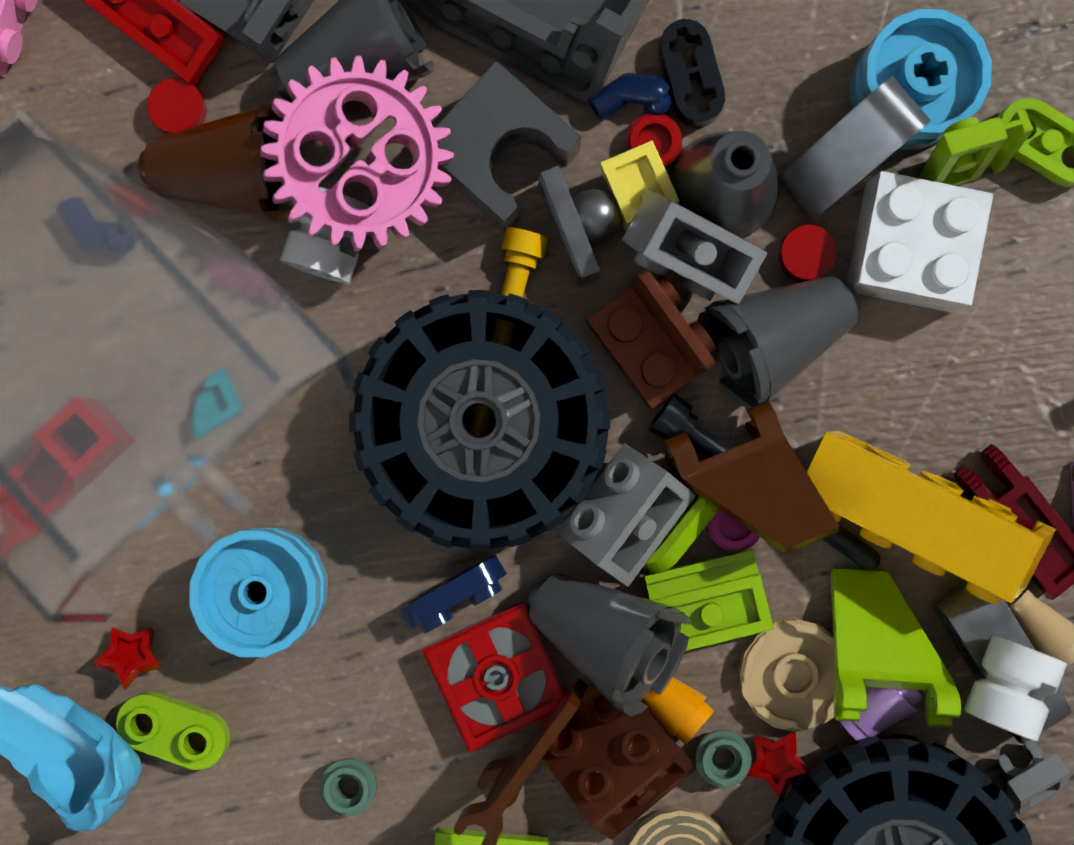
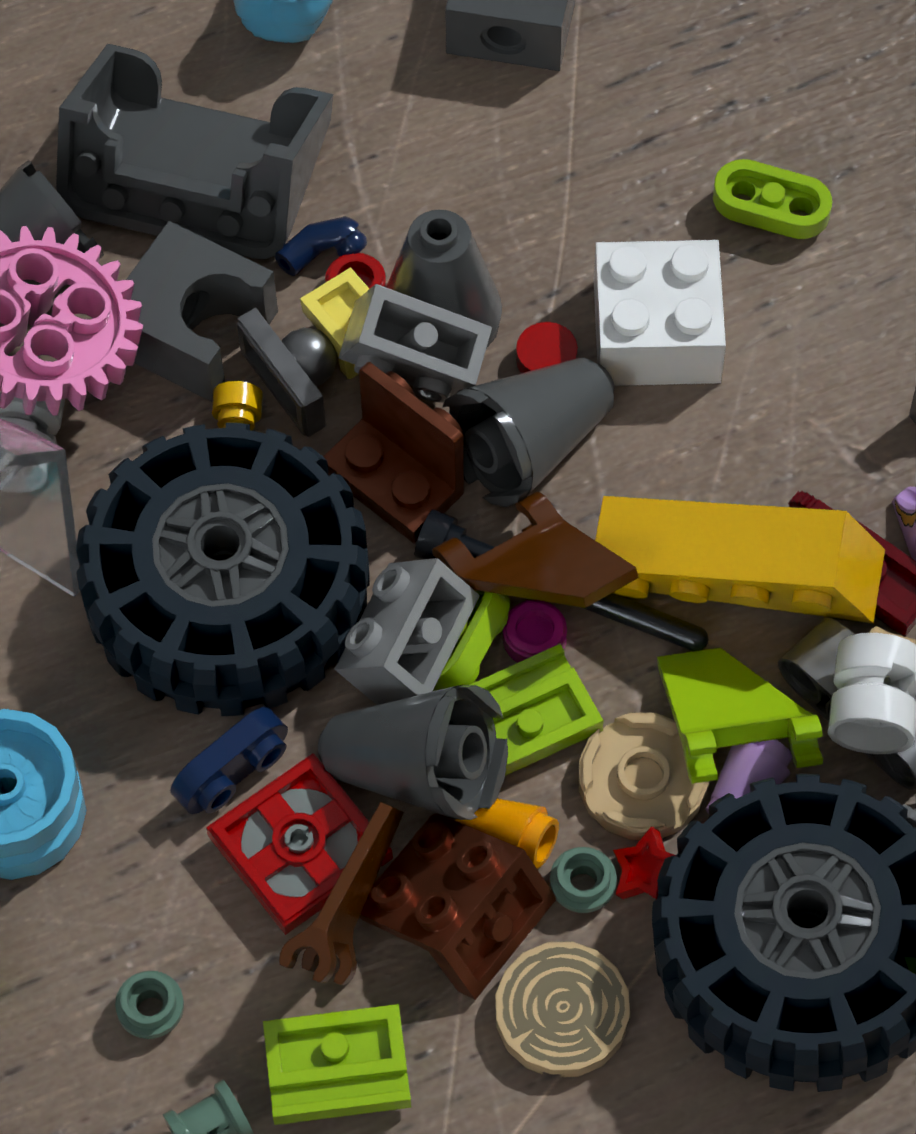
camera: 10 degrees left, 25 degrees down
black beam [659,19,725,128] -> none
flat silver beam [778,76,931,221] -> none
medium azure wheel [849,9,992,151] -> none
lime plate [919,109,1033,186] -> none

